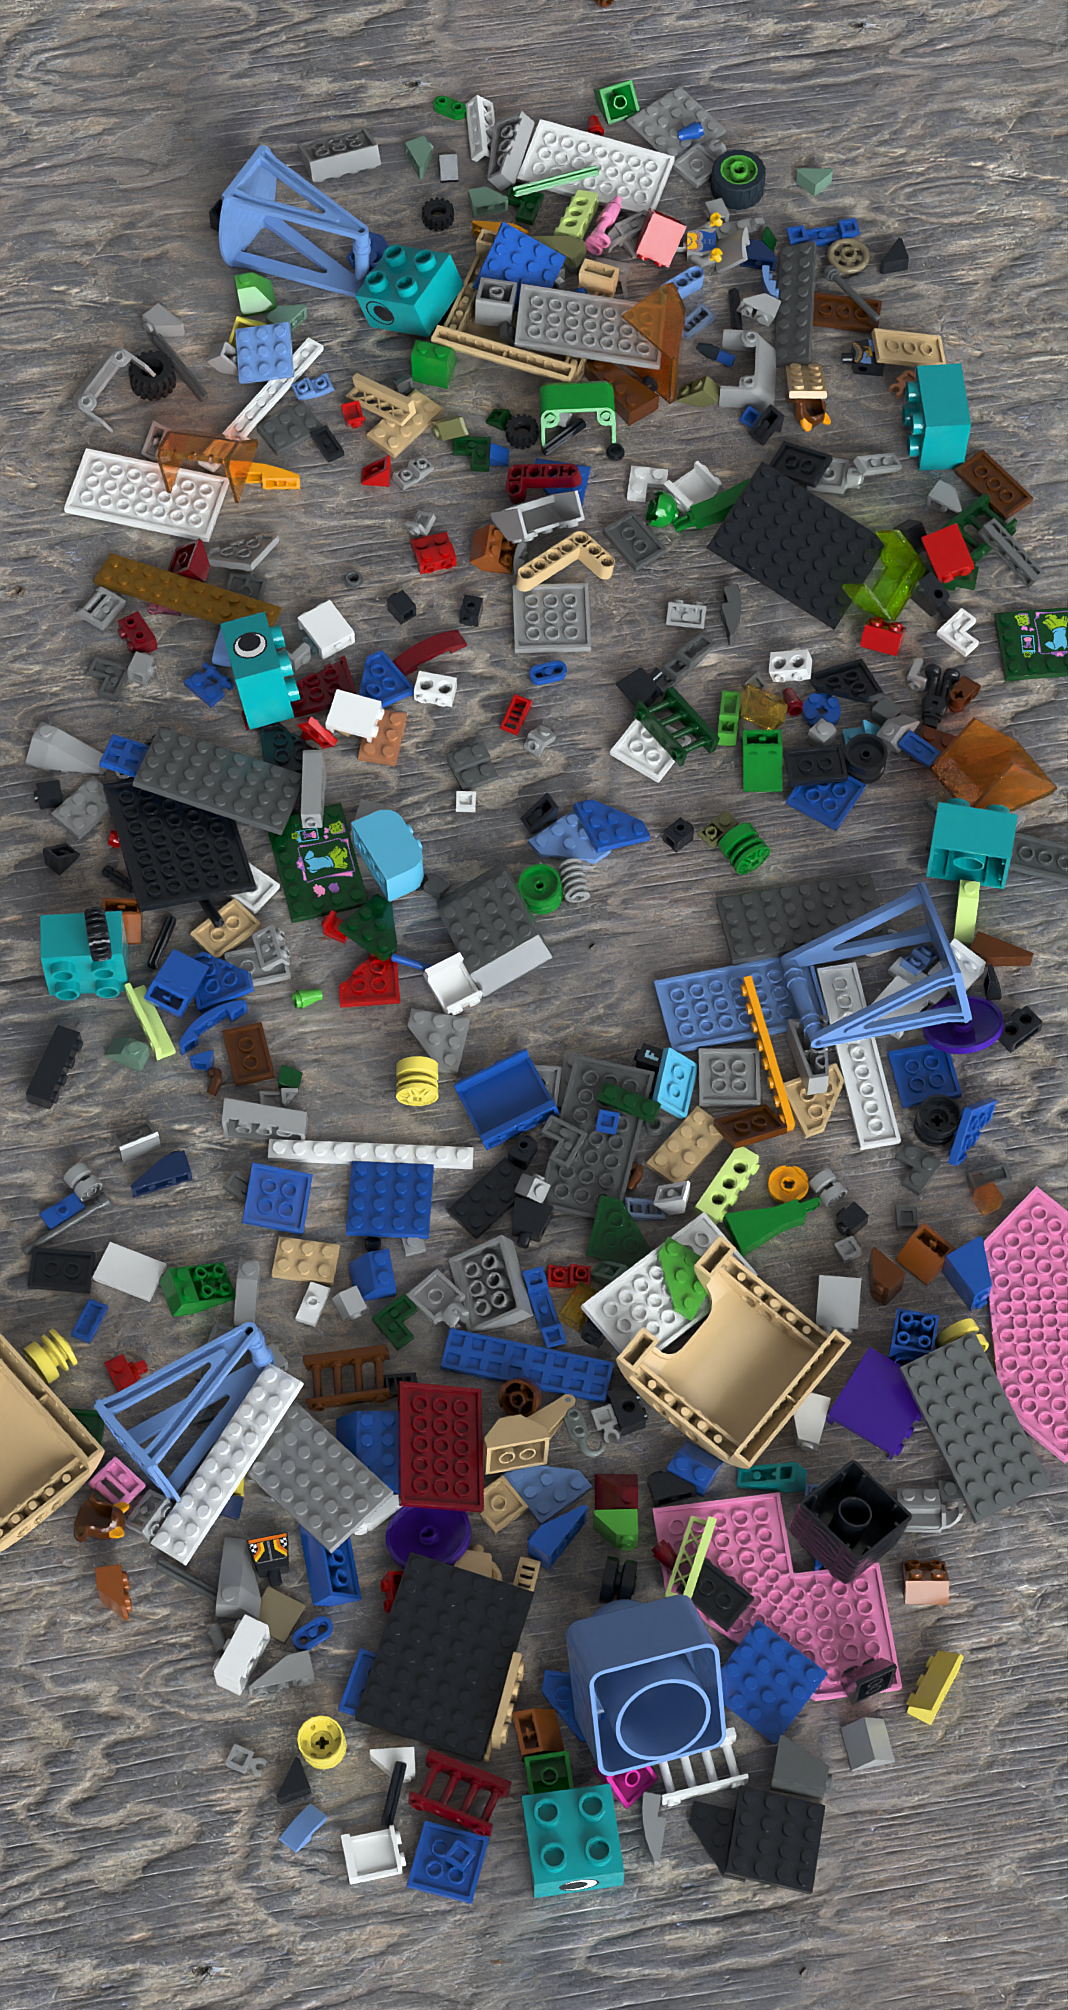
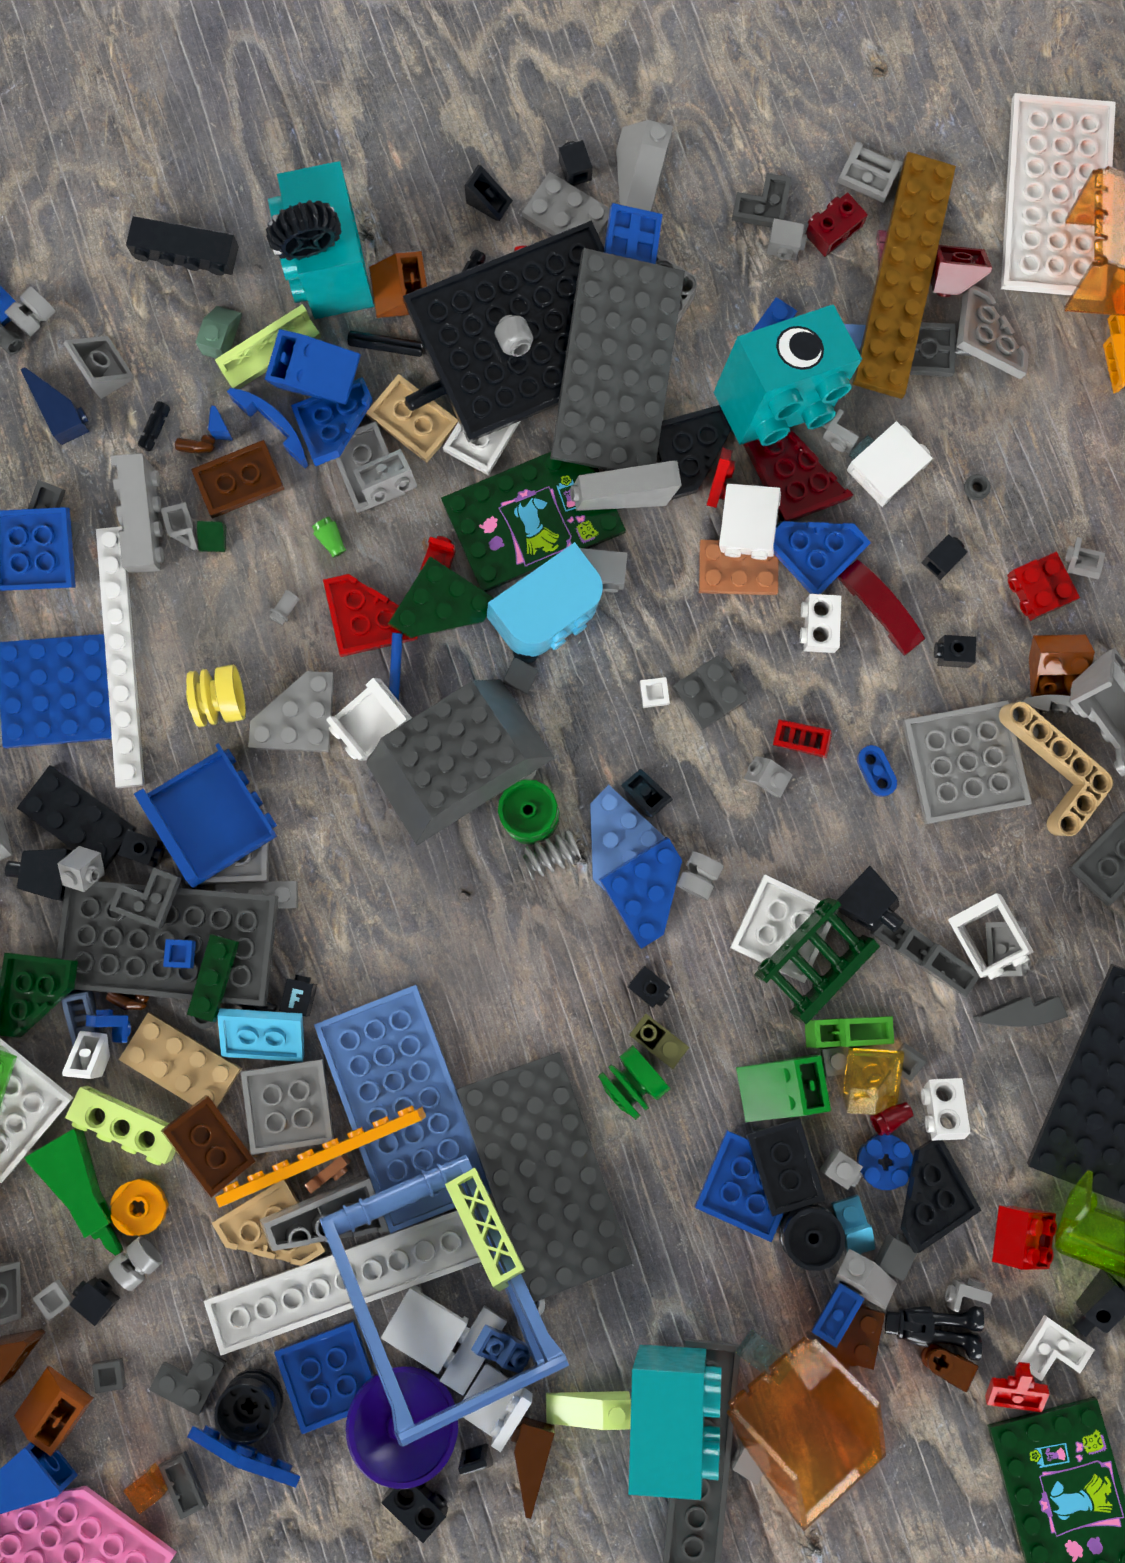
camera: 80 degrees right, 20 degrees up
none -> blue bracket [86,1010,131,1043]
none -> black axle [138,401,170,452]
none -> light grey pin [269,590,300,625]
none -> nougat plate [305,1154,351,1193]
none -> yellowish green fence [445,1168,525,1292]
none -> light grey head [495,315,533,357]
none -> light grey wheel [676,851,724,901]
none -> white window [948,893,1034,980]
none -> red hinge [985,1362,1050,1412]

